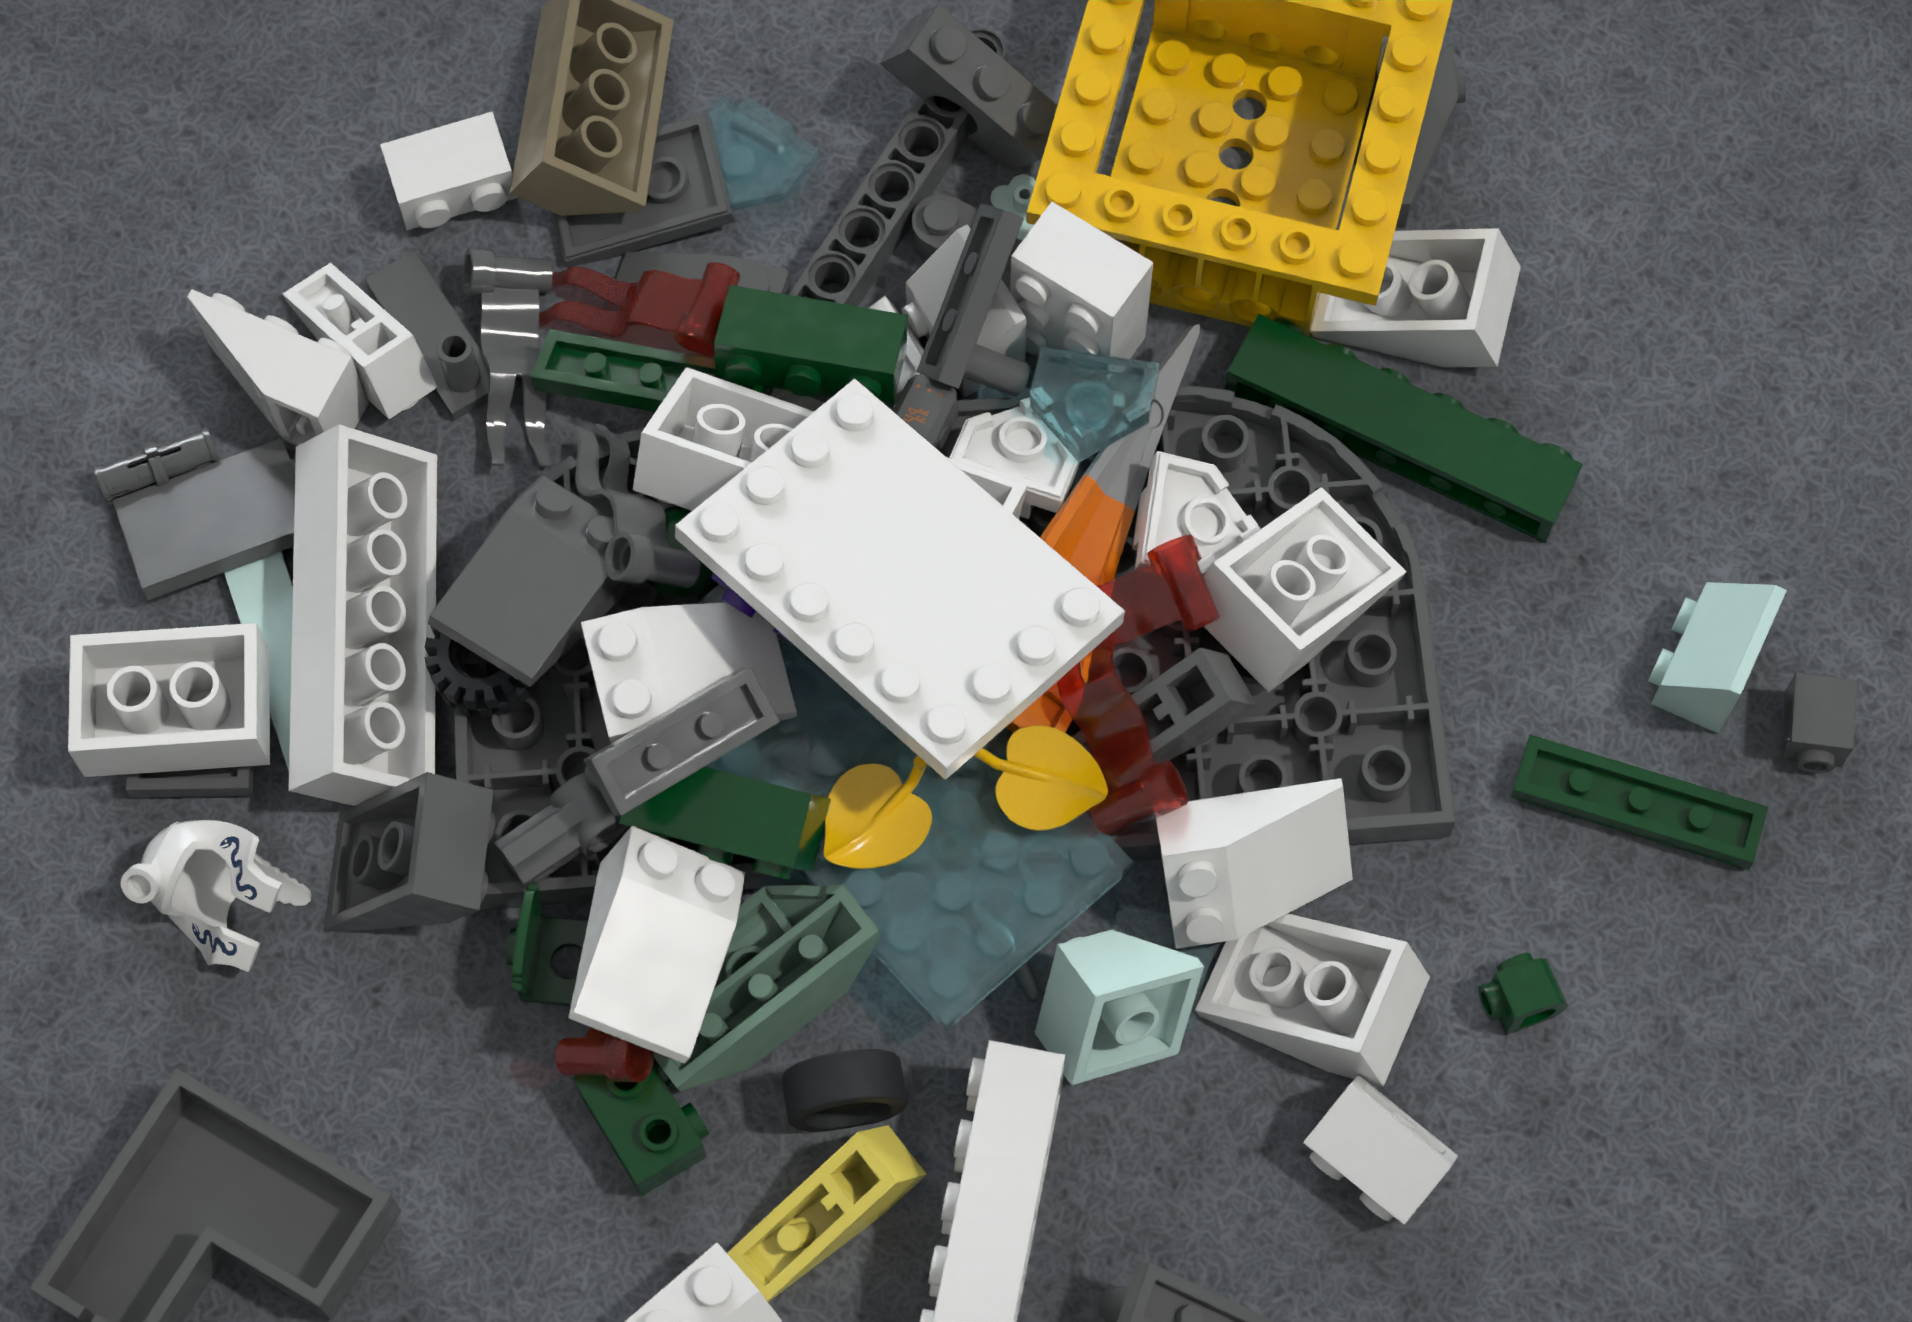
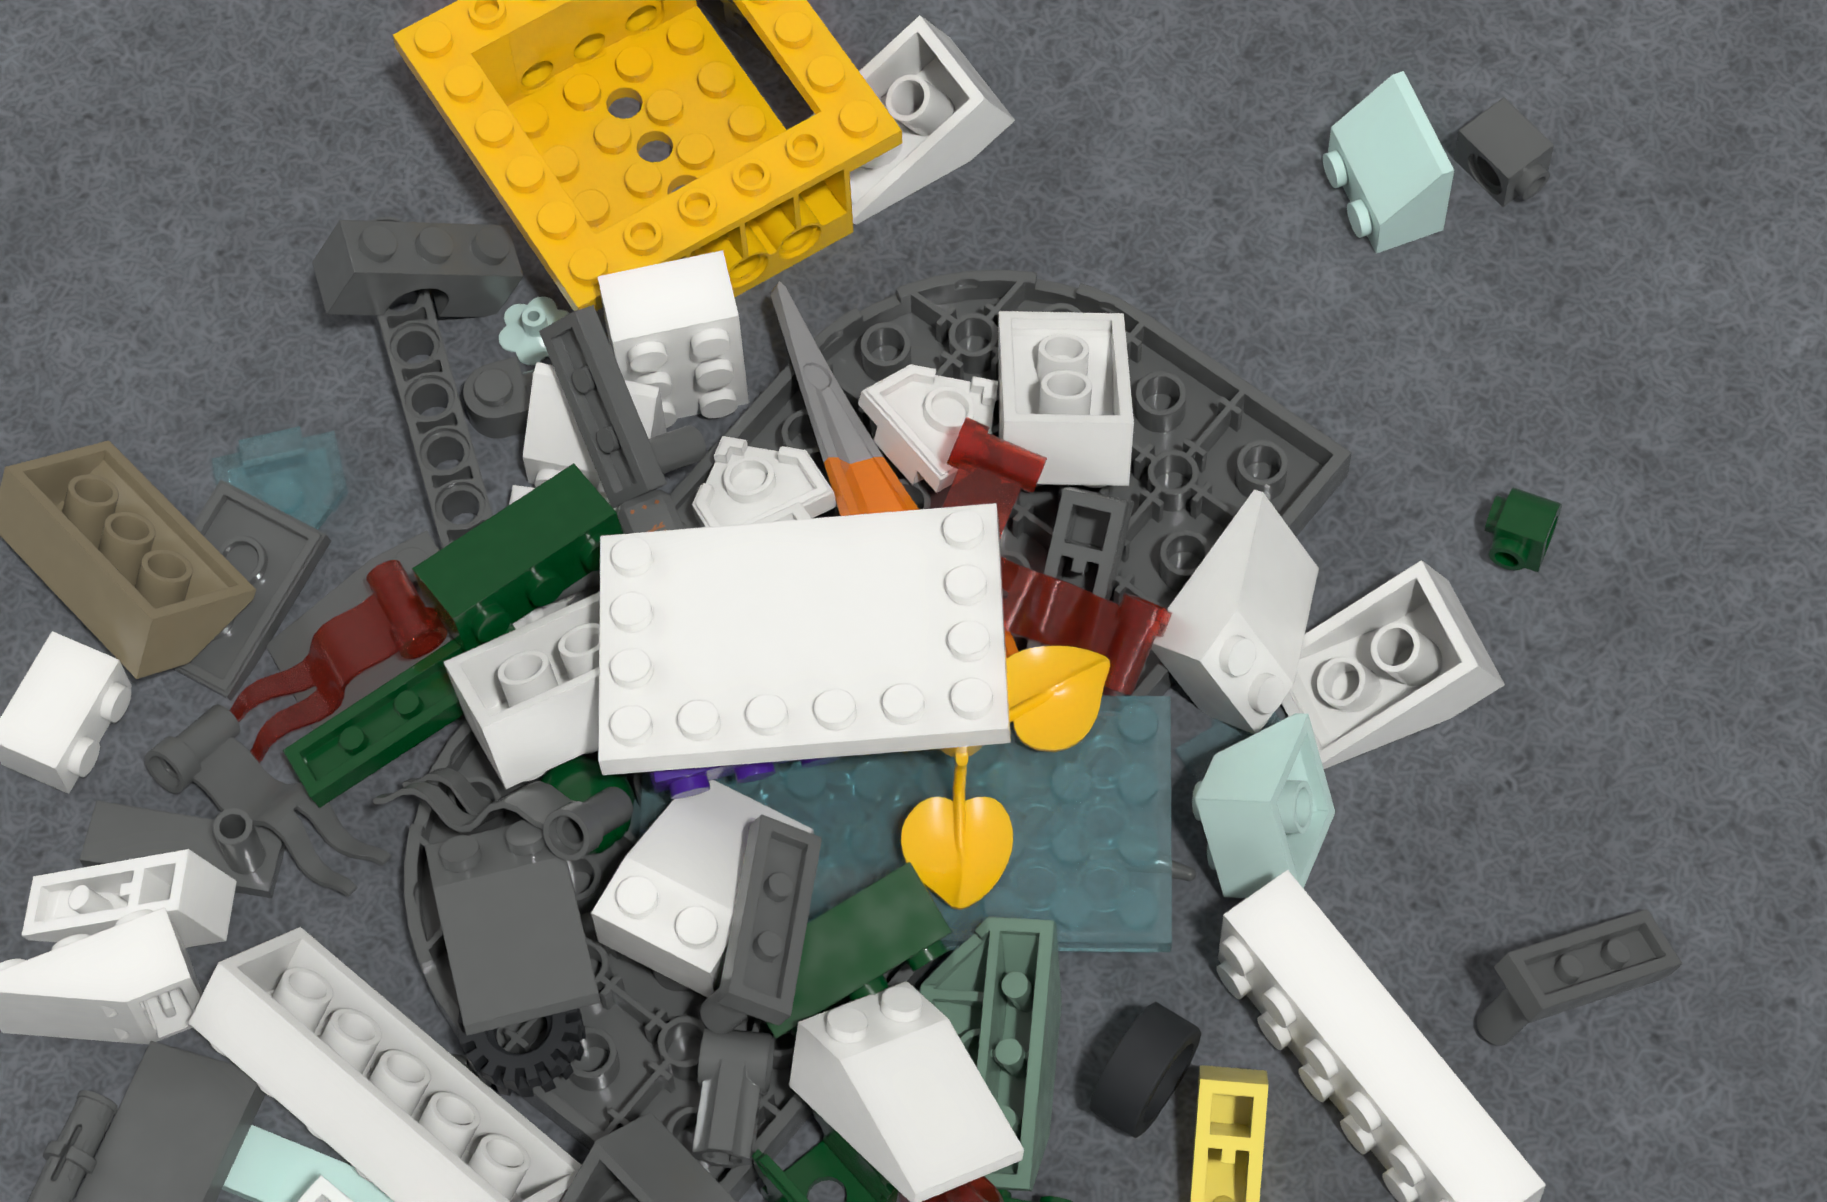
camera: 45 degrees left, 5 degrees down
clear light blue plate [1030,347,1159,463] -> none
dark green brick [1225,314,1583,544] -> none
white brick [1303,1075,1458,1225] -> none
dark green plate [1511,735,1768,870] -> none

